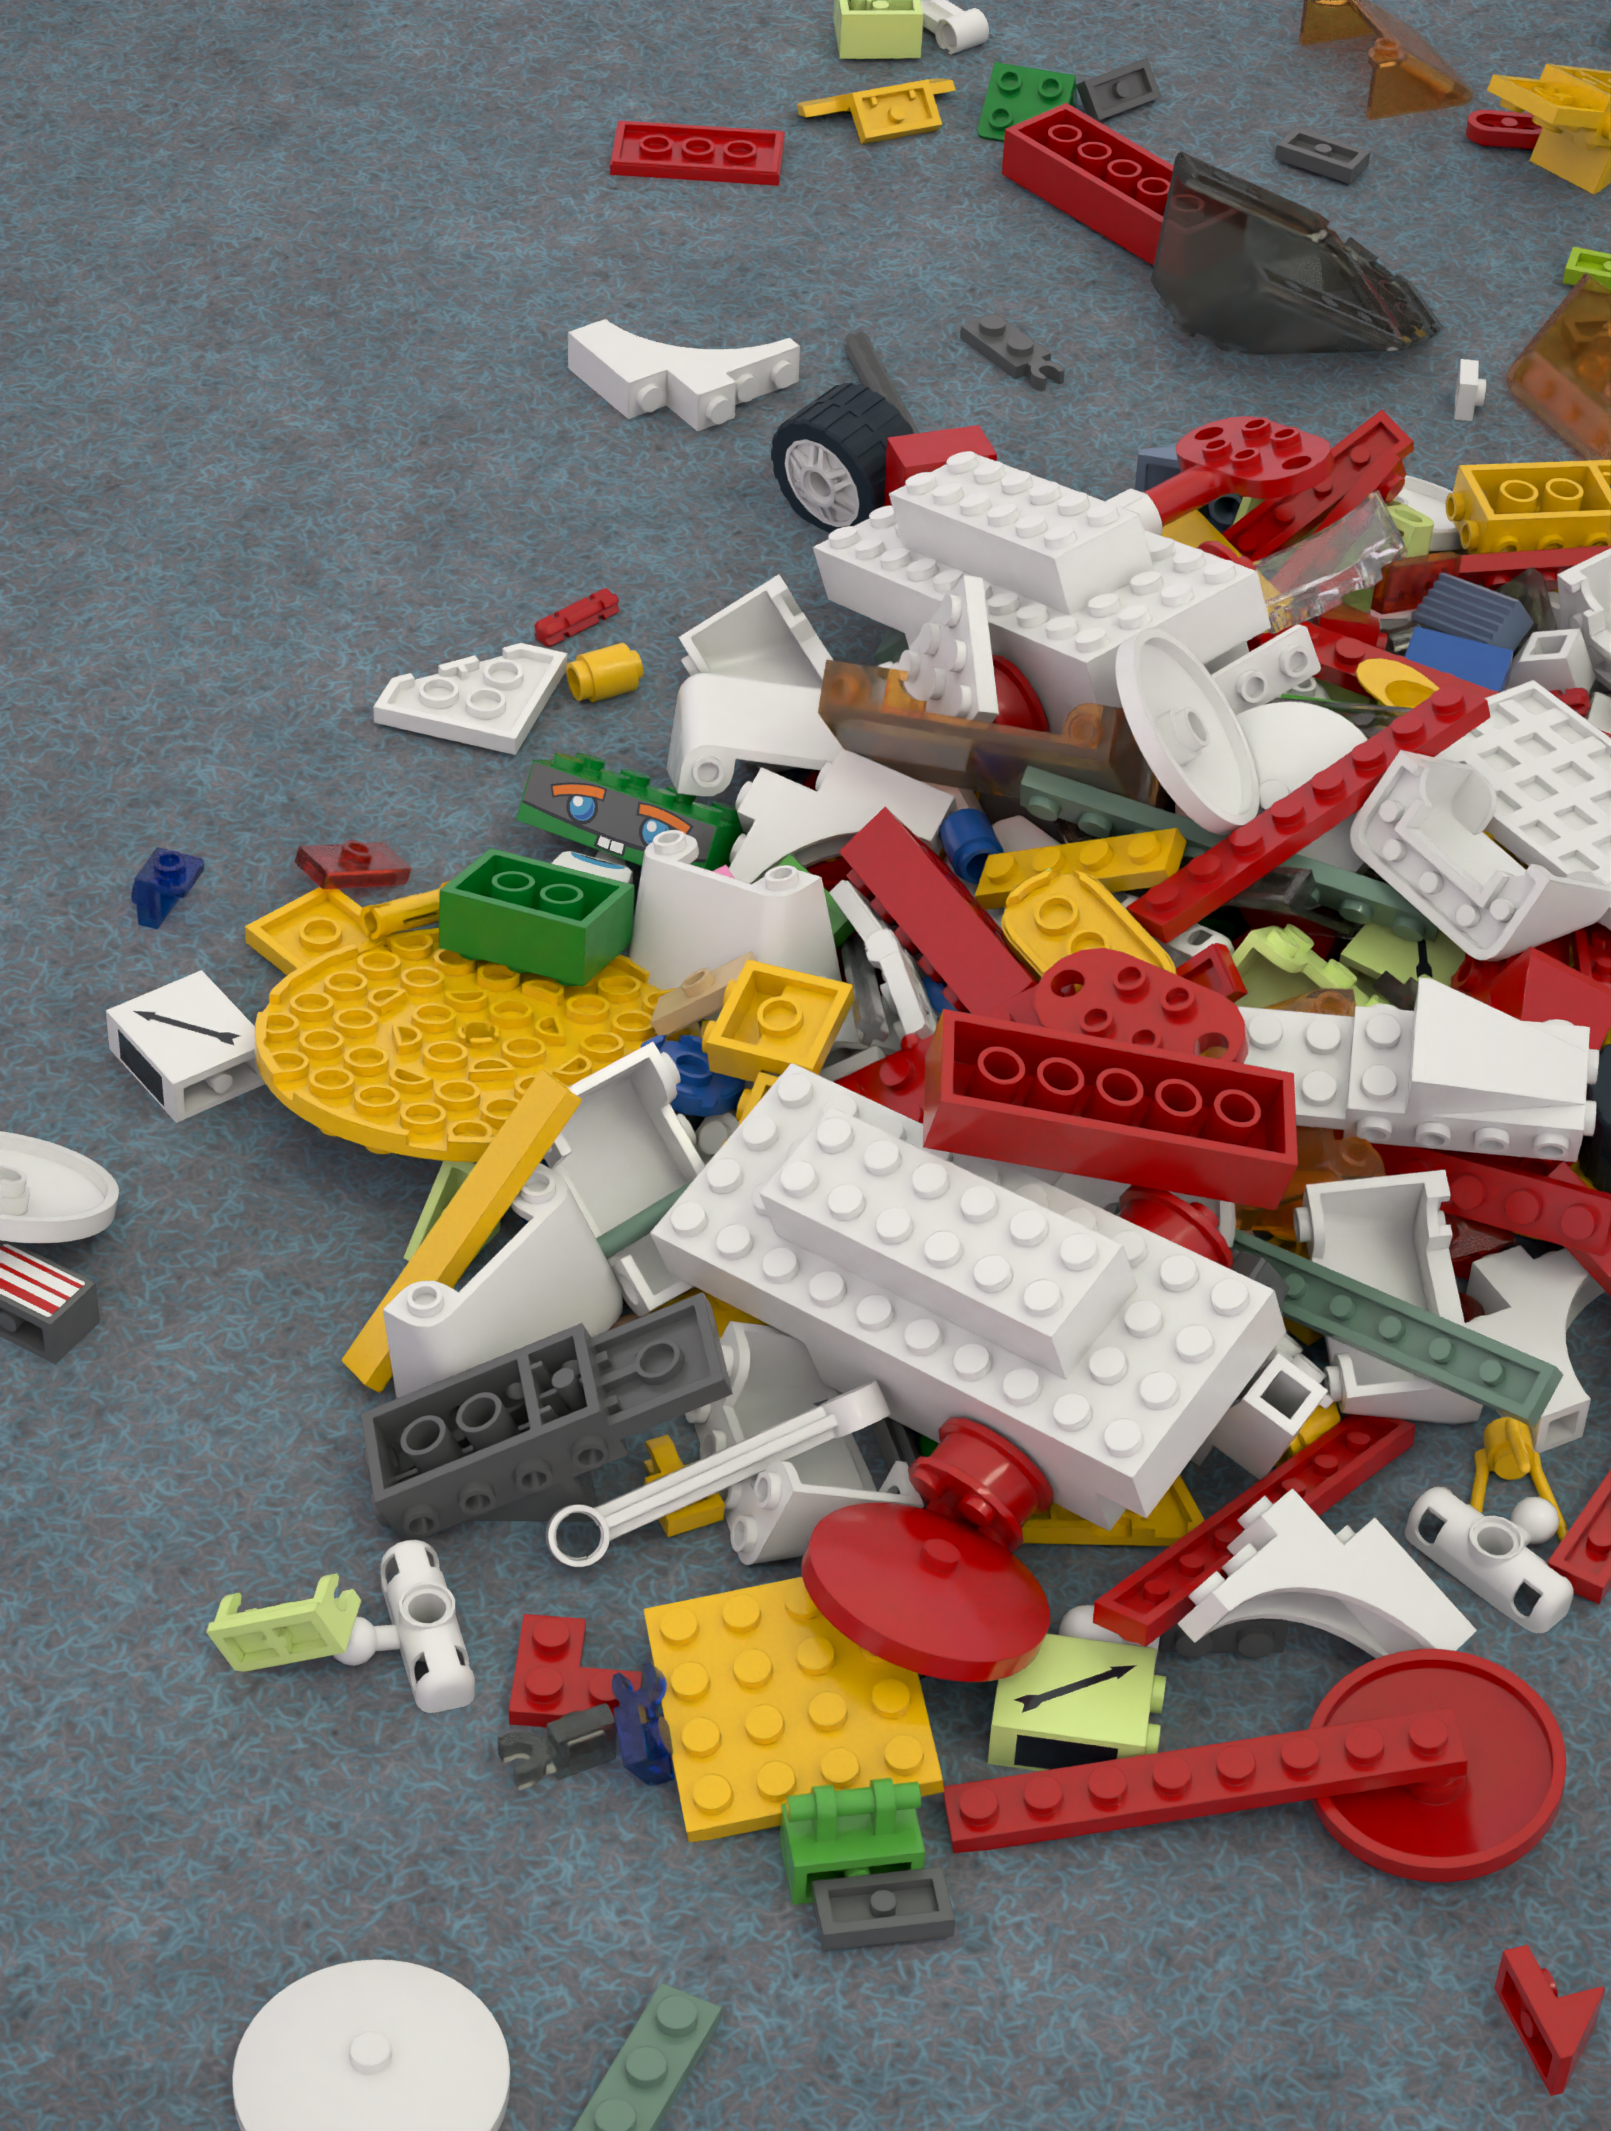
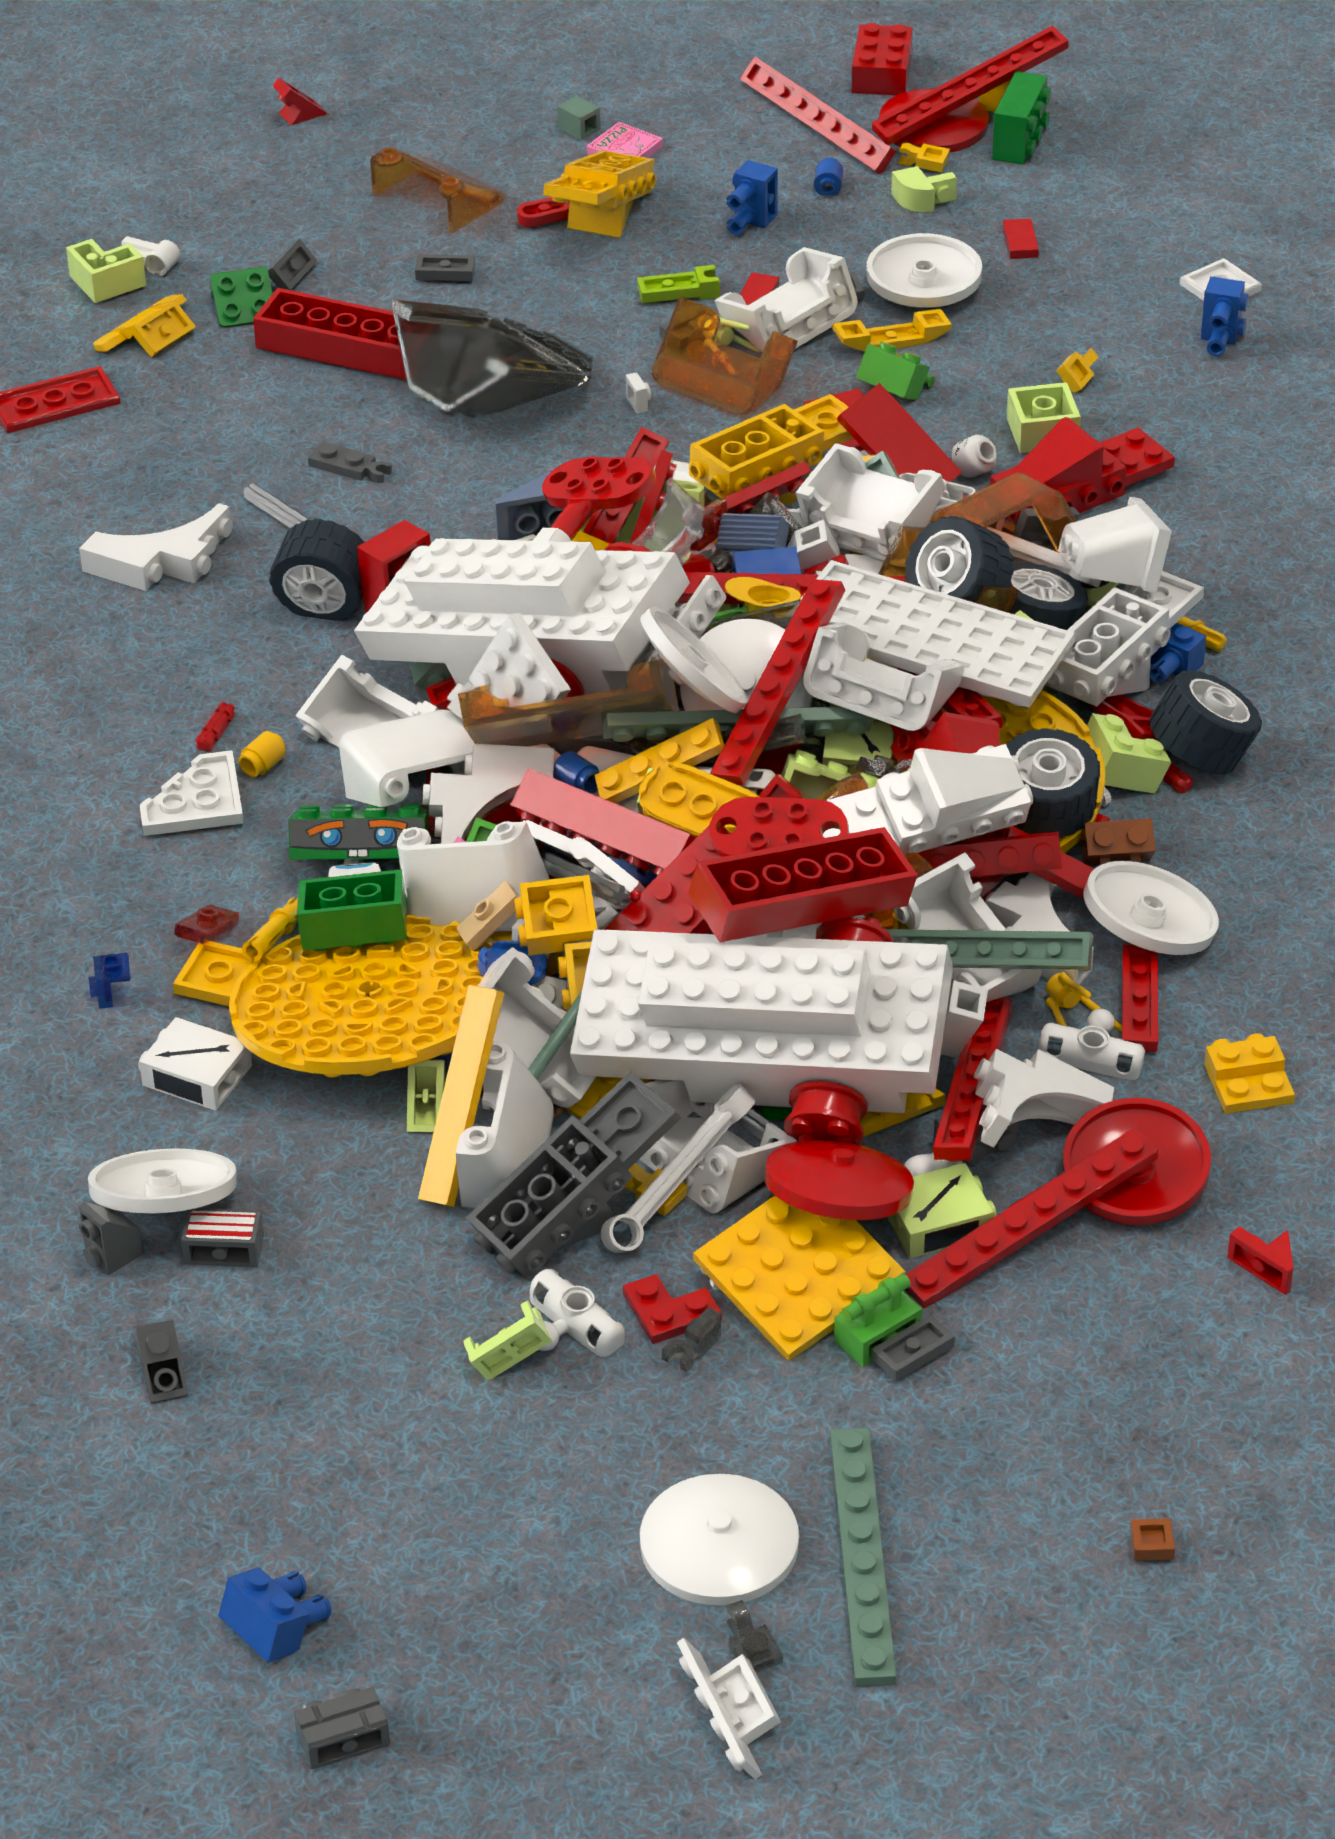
camera: 25 degrees left, 0 degrees up
clear blue plate [612,1662,674,1786] -> none

